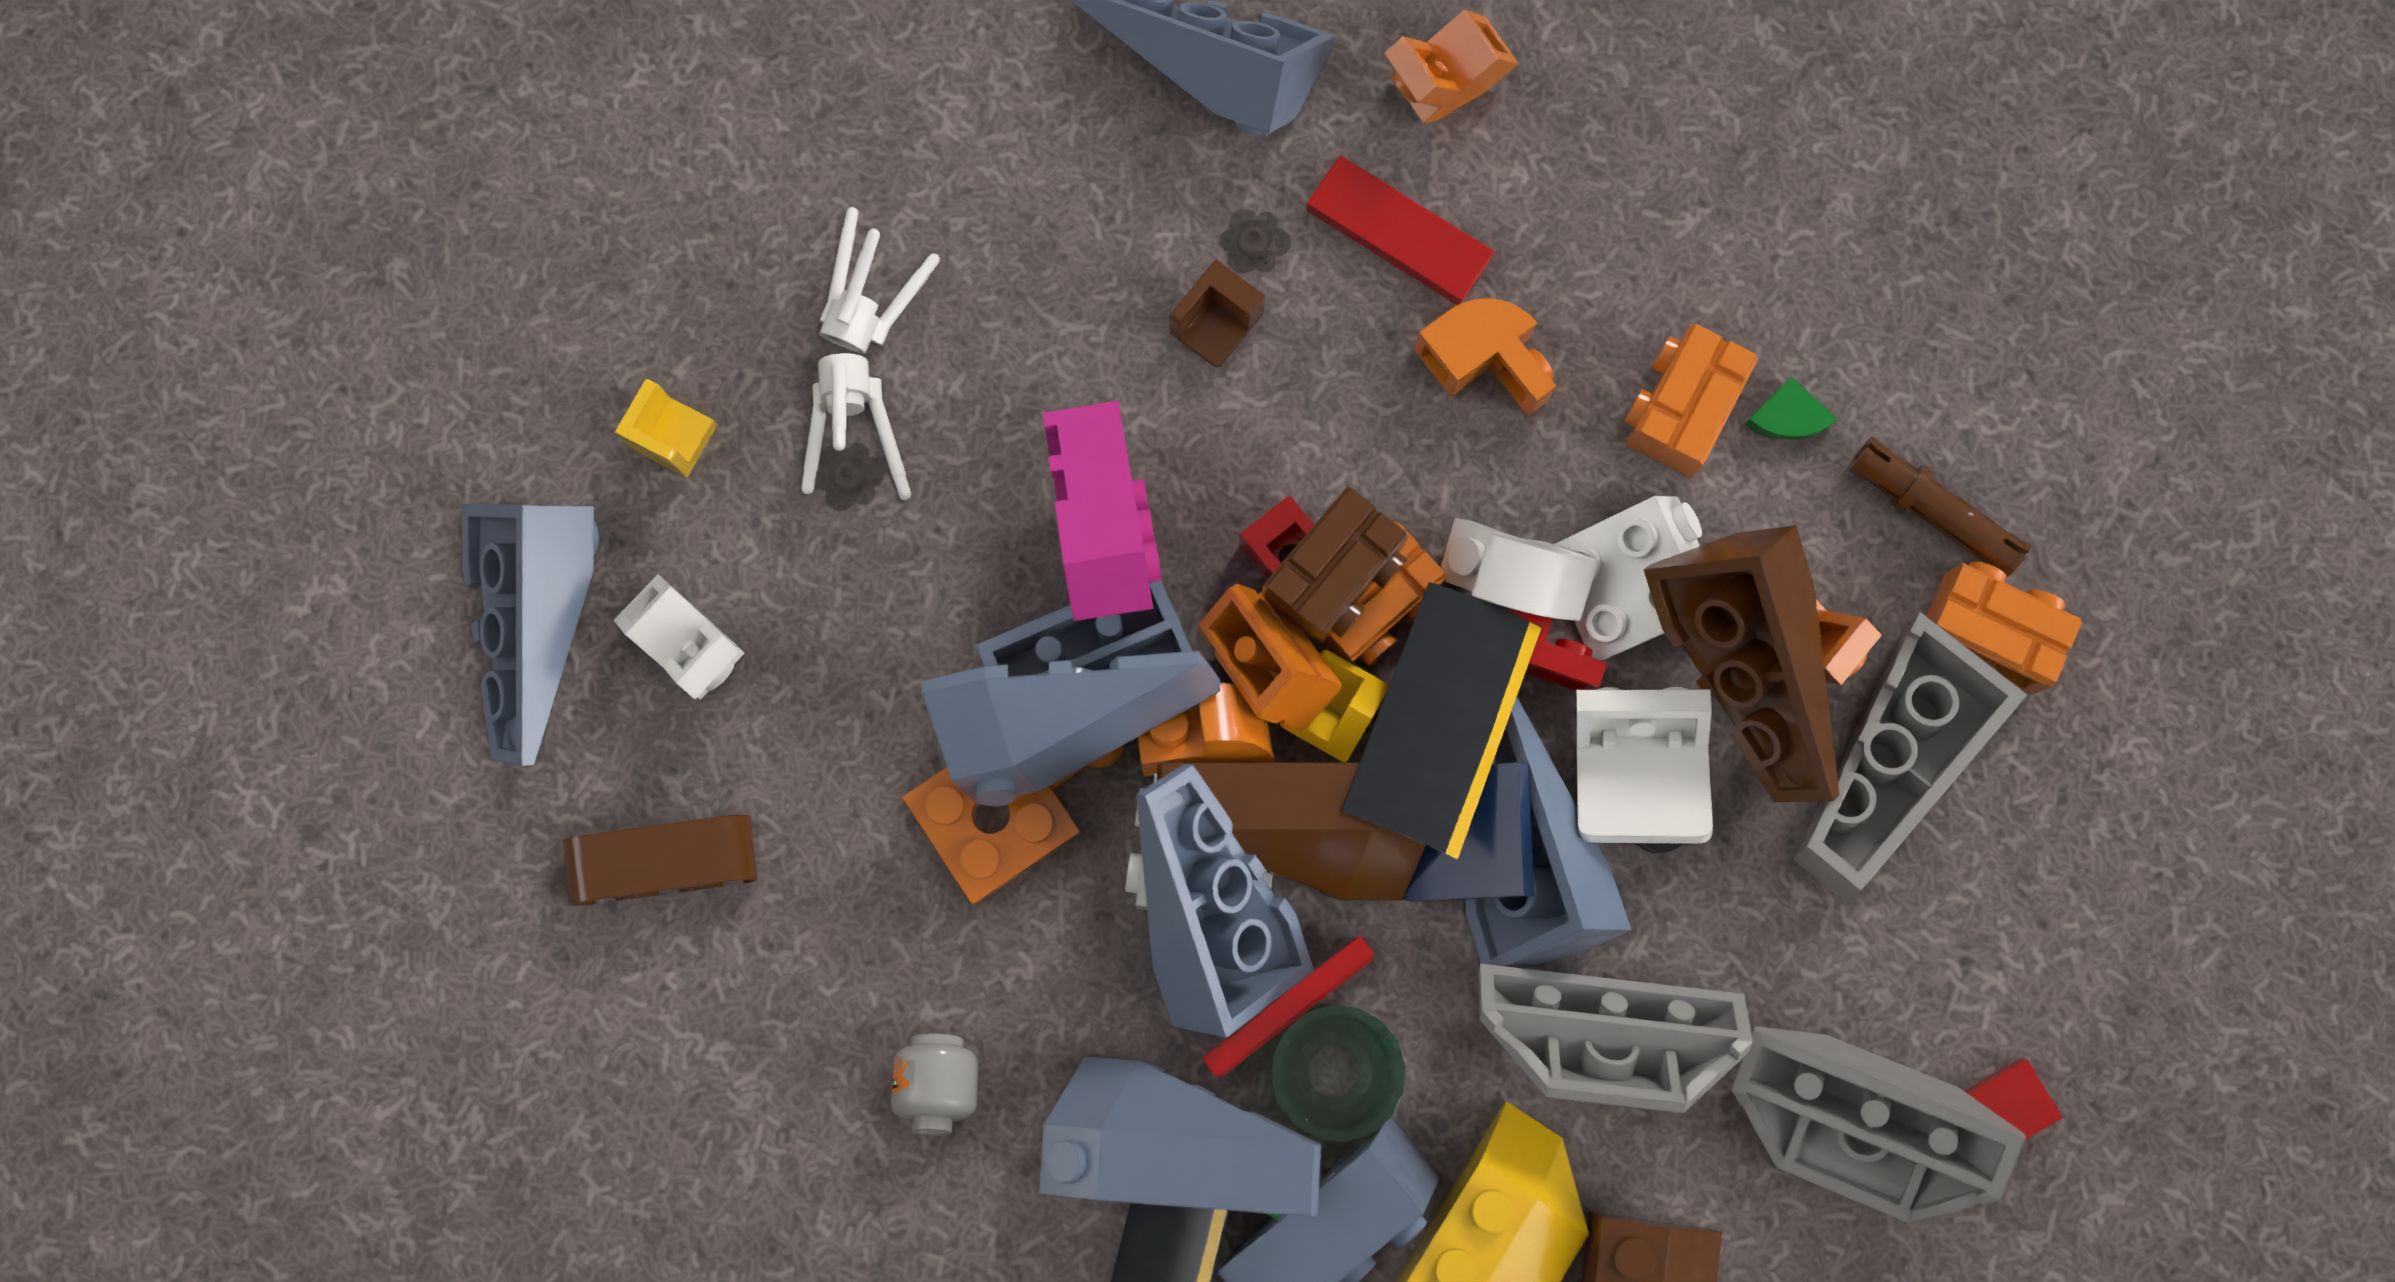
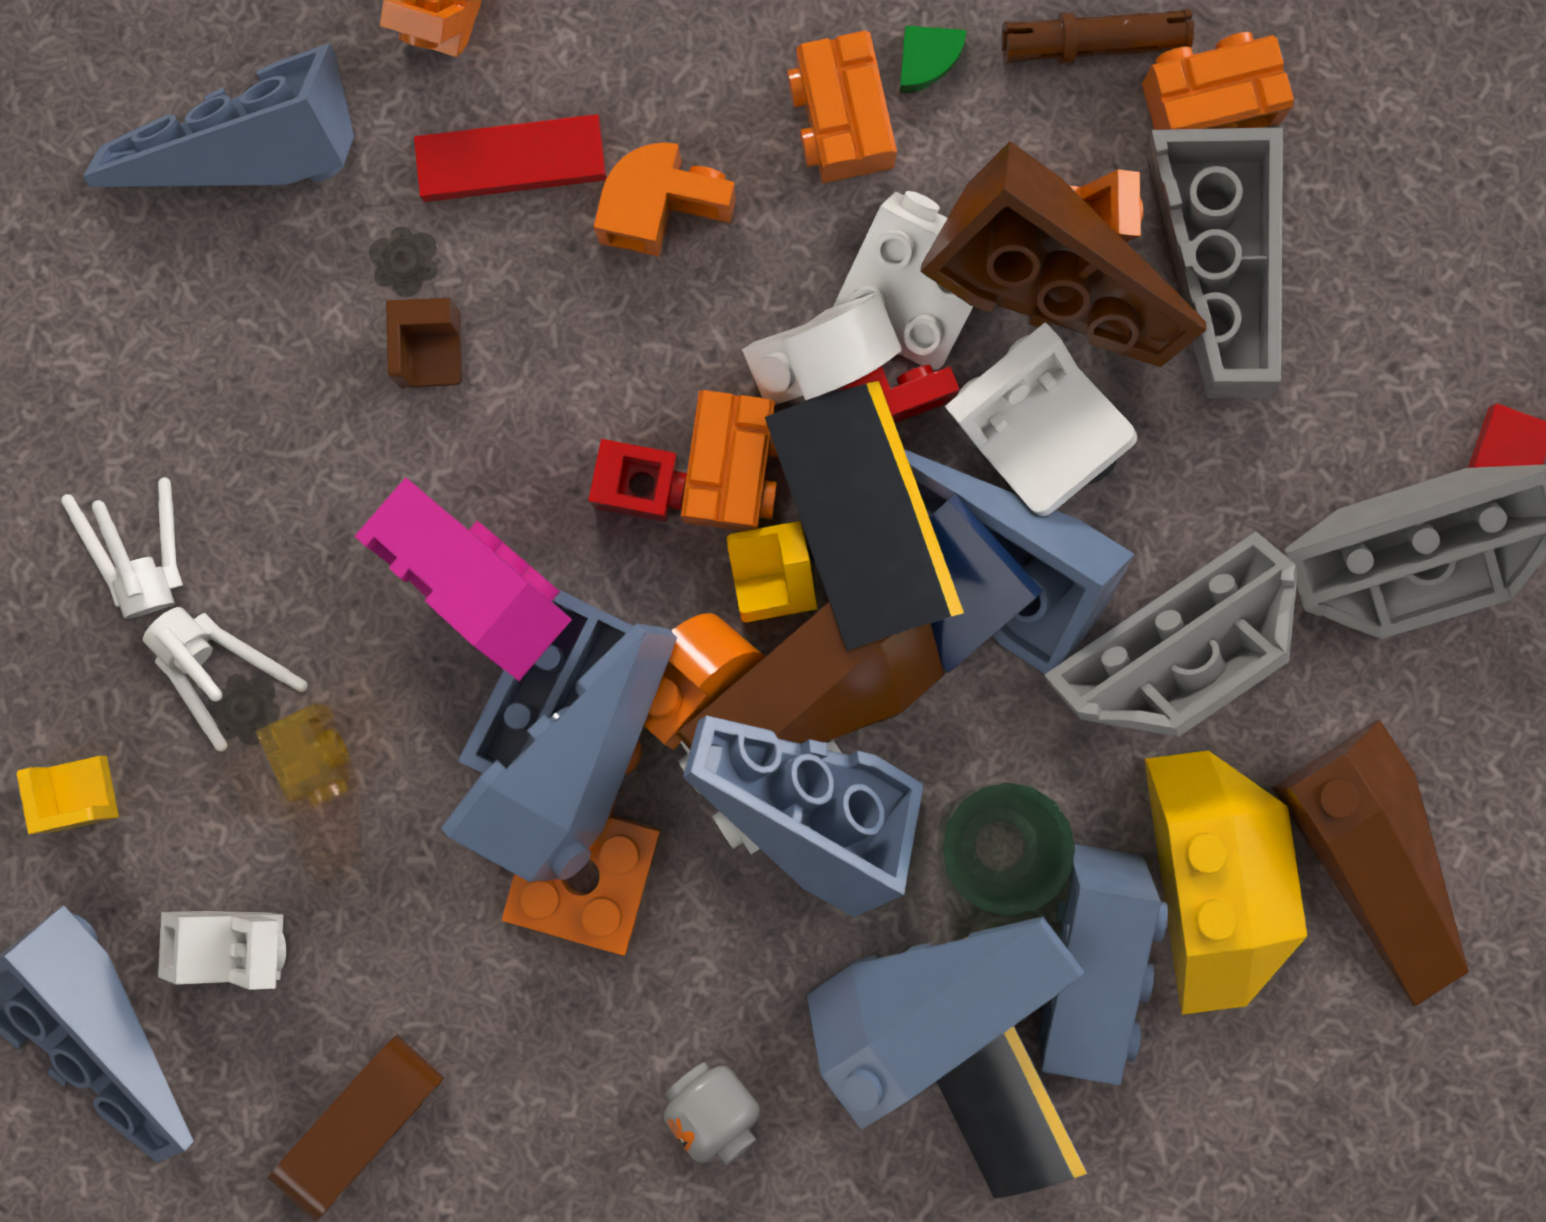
camera: 35 degrees left, 5 degrees up
orange brick [1197,584,1342,731] -> none
red tile [1202,936,1374,1077] -> none
reddish brown brick [1262,486,1408,644] -> none
none -> clear yellow brick [255,703,350,807]

